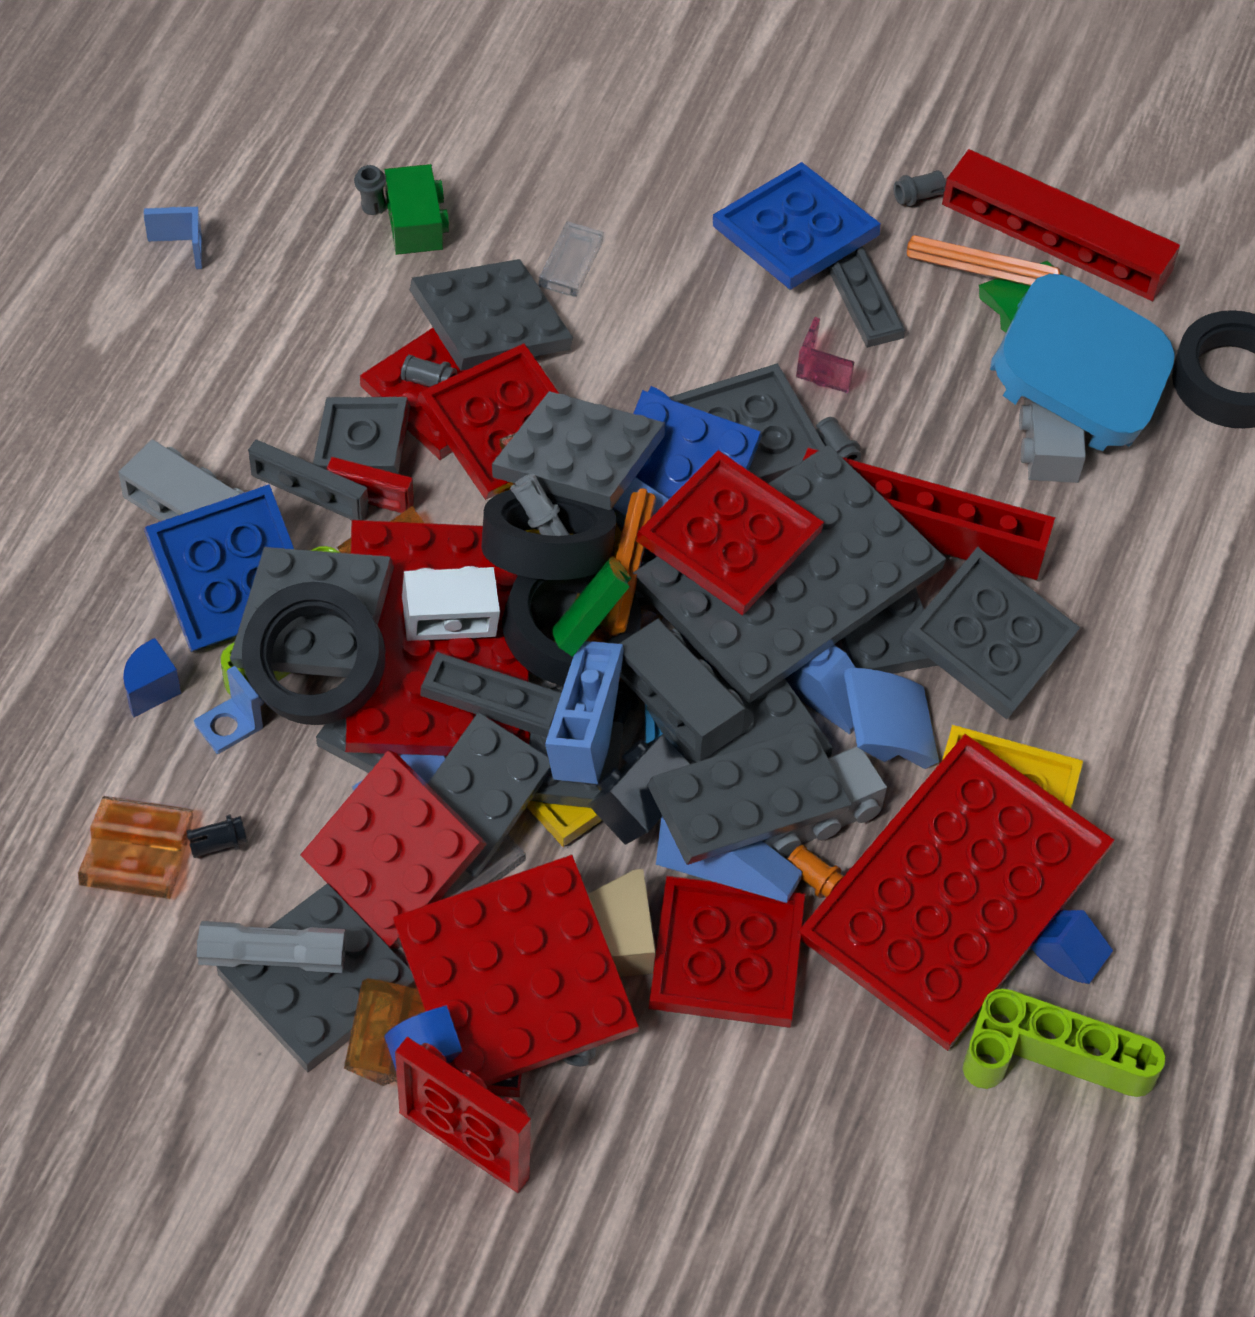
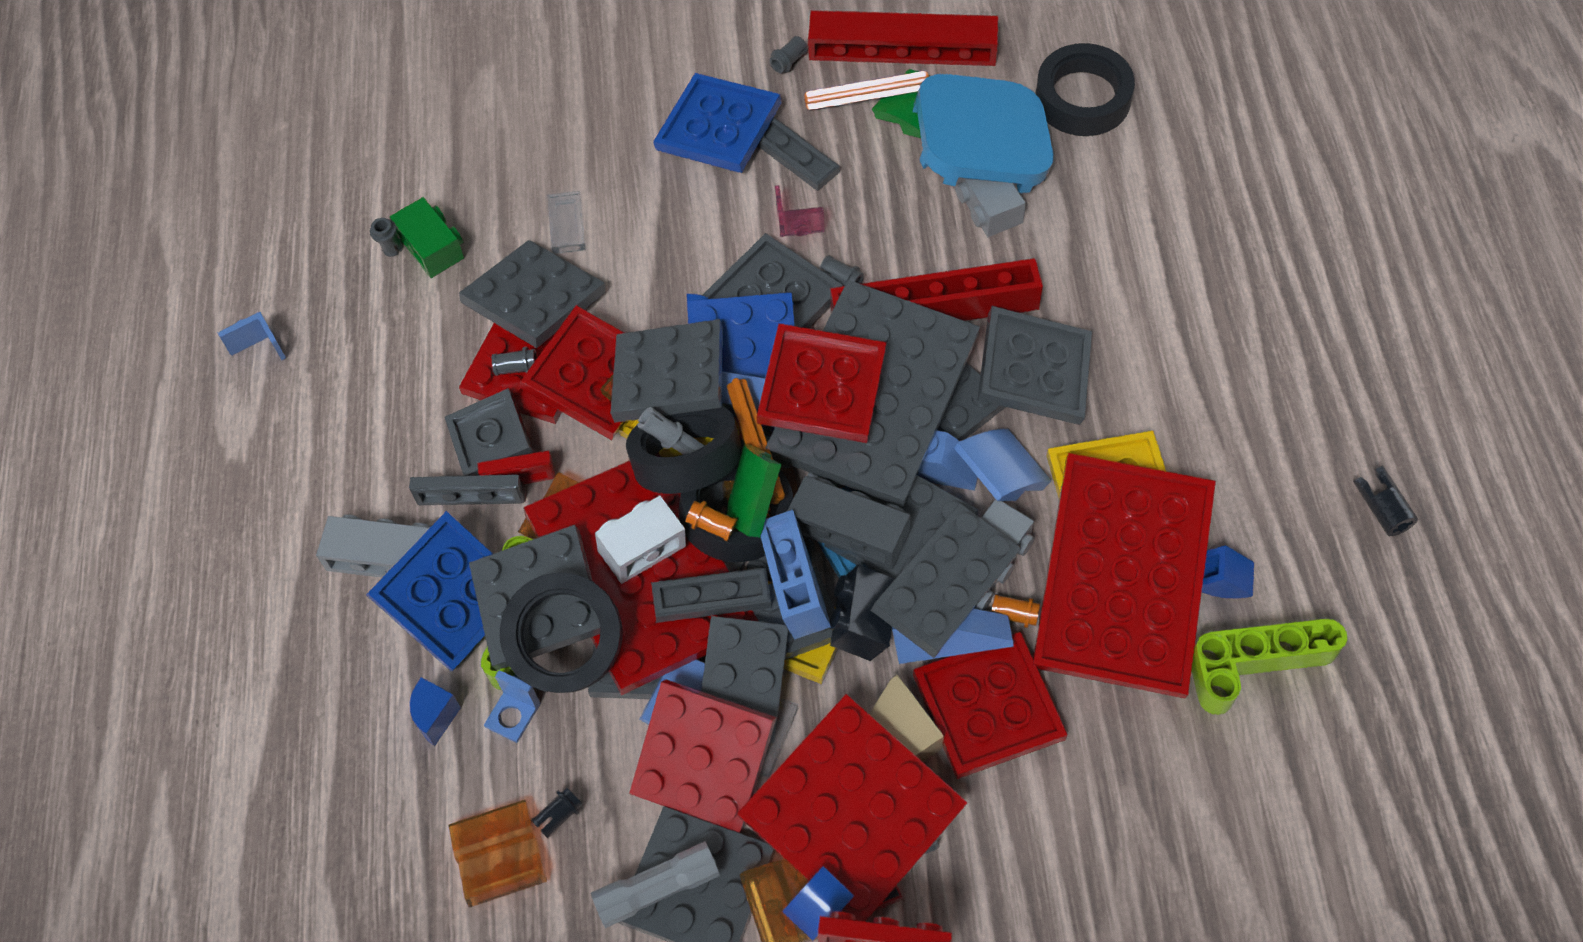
camera: 20 degrees left, 5 degrees up
none -> orange pin [686,501,737,541]

